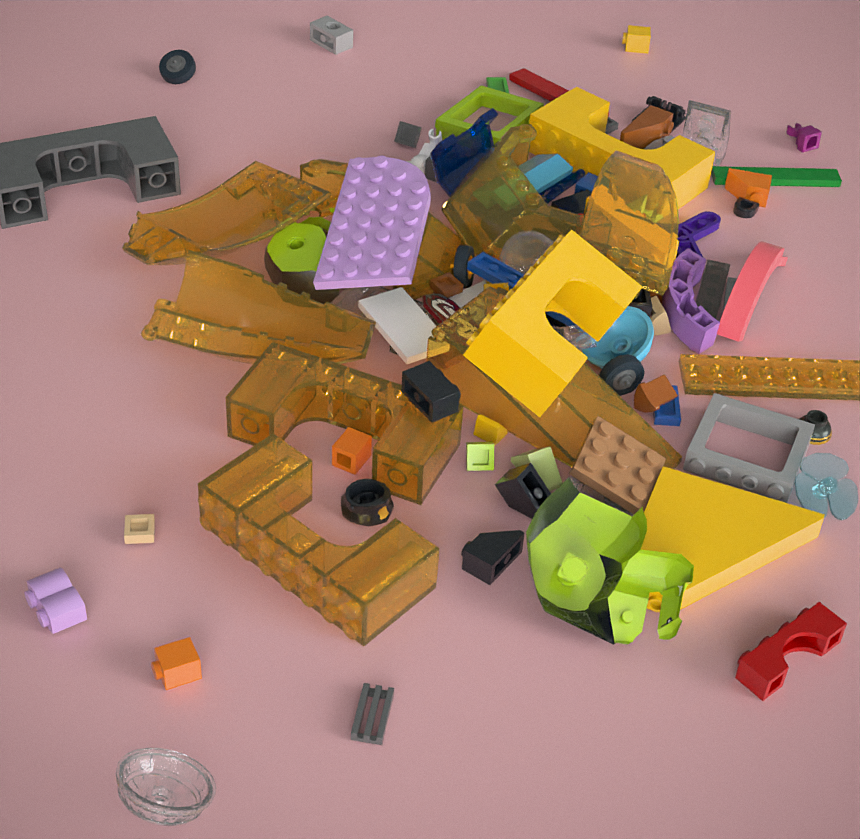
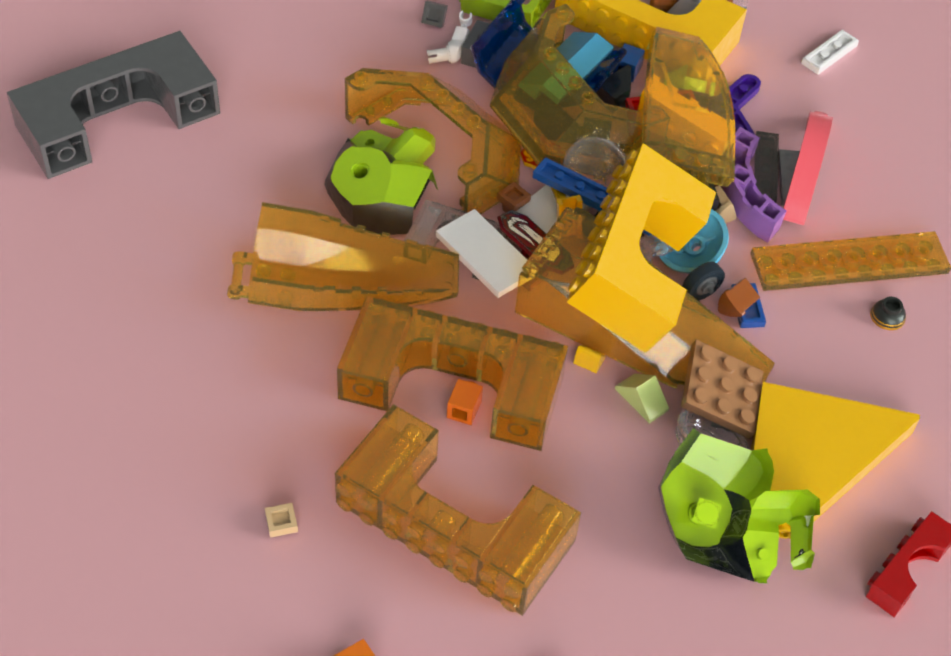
camera: 10 degrees left, 10 degrees up
lavender brick [24,567,87,634] -> none
clear yellow windscreen [122,161,332,265] -> none
lavender plate [313,156,431,290] -> none
black hat [341,479,394,527] -> none
black brick [401,361,461,423] -> none
black wheel [450,245,475,288] -> none
black slope [461,530,525,585] -> none
lime tile [466,442,494,471] -> none
black slope [495,463,551,519] -> none
light grey piece [683,393,815,503] -> none
green tile [711,166,842,187] -> none
orange slope [725,168,772,208] -> none
black tile [733,197,759,218] -> none
clear light blue piece [794,453,858,520] -> none
none -> white tile [801,30,859,75]

